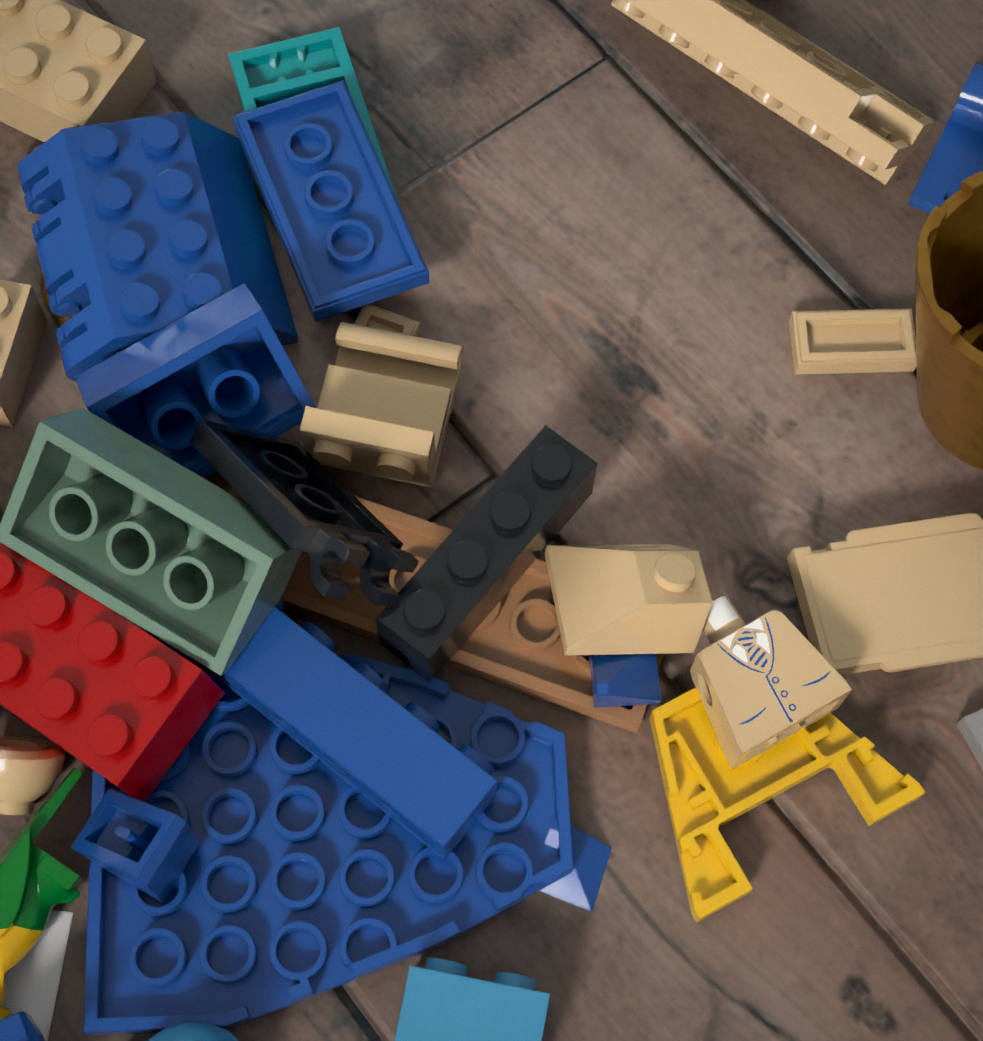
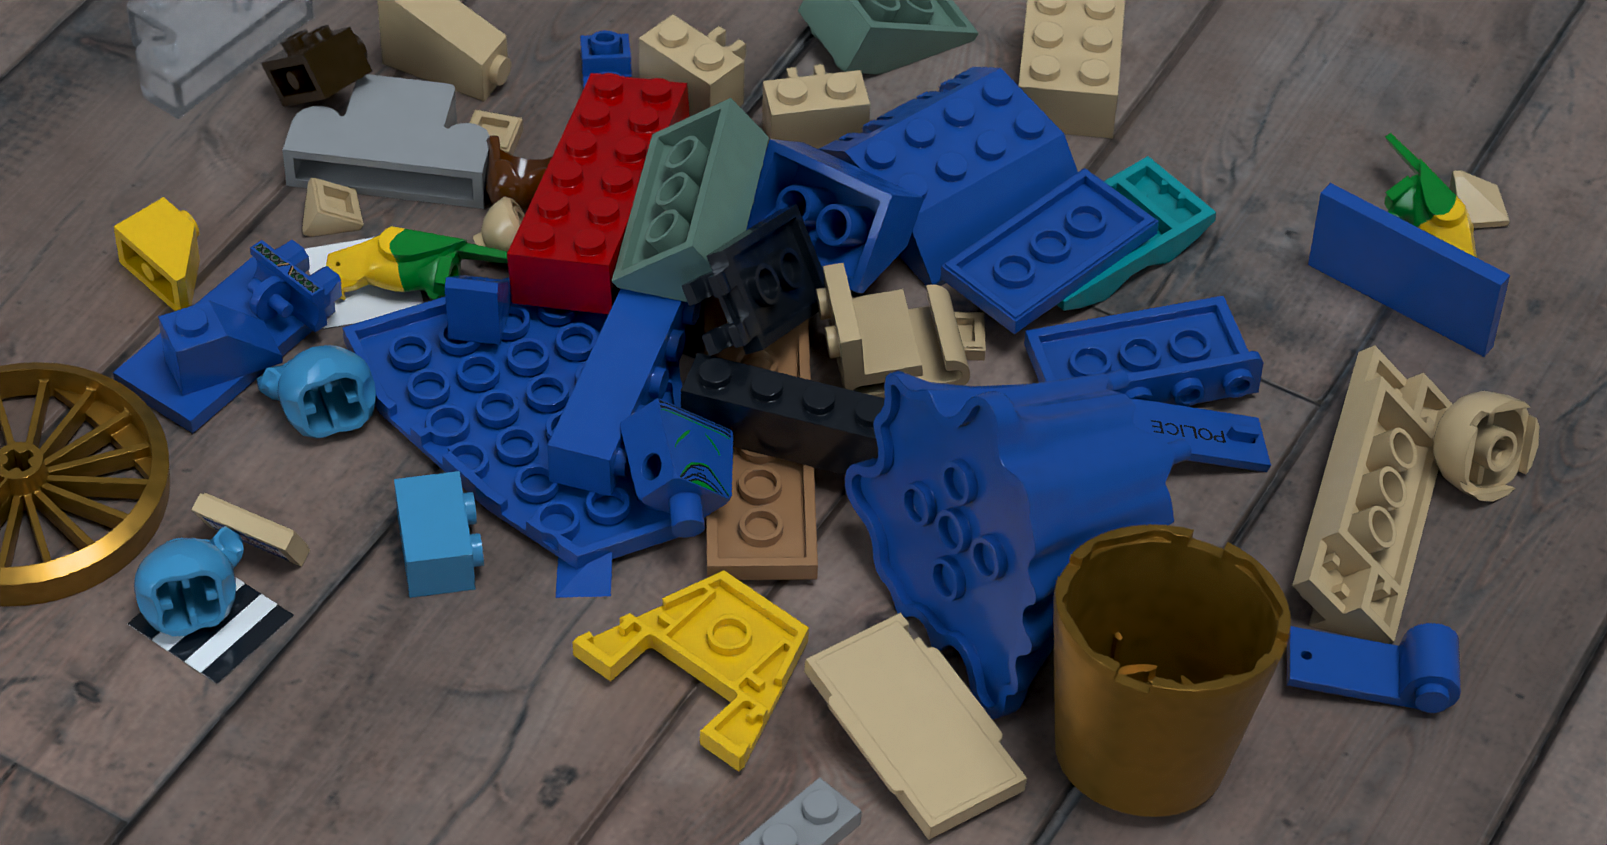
camera: 70 degrees right, 20 degrees down
tan slope [544,544,713,656] -> none
blue slope [589,654,661,708] -> none
tan torso [690,596,852,769] -> none
none -> blue torso [620,398,733,538]
none -> blue piece [845,369,1191,719]
none -> blue bracket [1024,296,1264,407]
none -> blue door [1130,399,1271,472]

